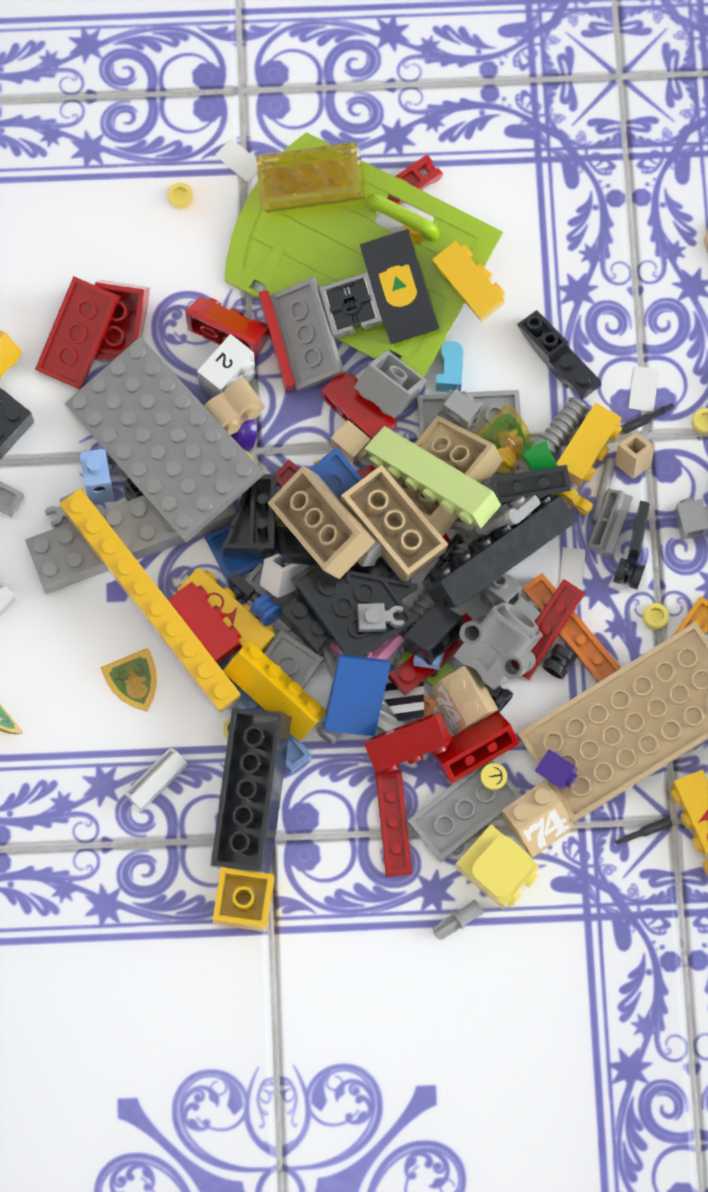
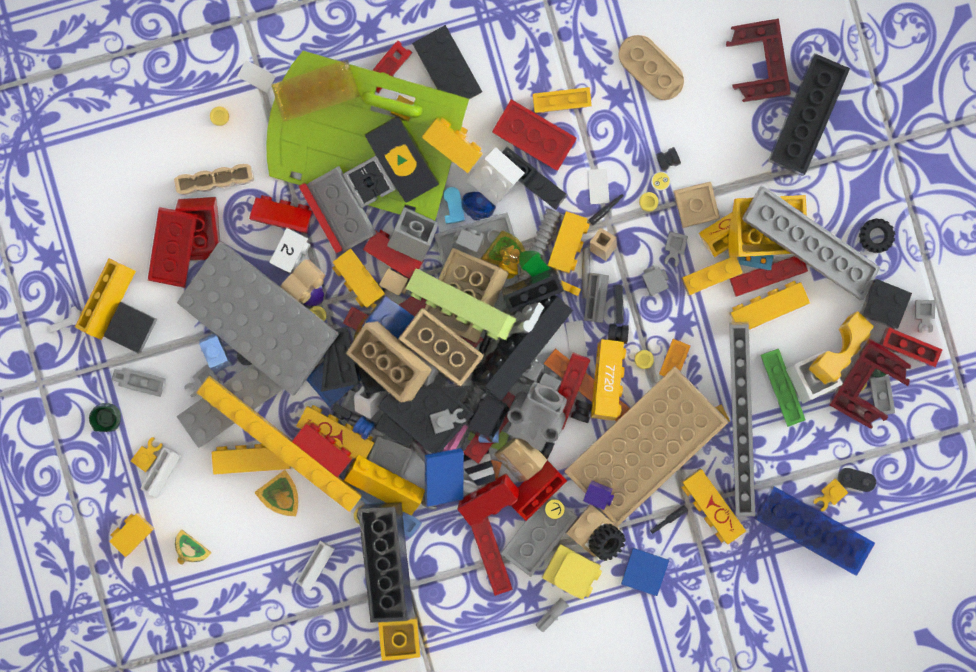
camera: 10 degrees left, 15 degrees up
none -> tan brick [174,164,254,195]
none -> yellow brick [211,444,291,475]
none -> yellow wedge [332,248,386,308]
none -> black plate [412,25,483,100]
none -> clear blue piece [461,192,496,221]
none -> white brick [467,148,524,206]
none -> red plate [492,99,577,171]
none -> yellow plate [532,87,592,113]
none -> black tyre [588,523,625,561]
none -> yellow brick [591,339,626,421]
none -> blue tile [621,548,669,596]

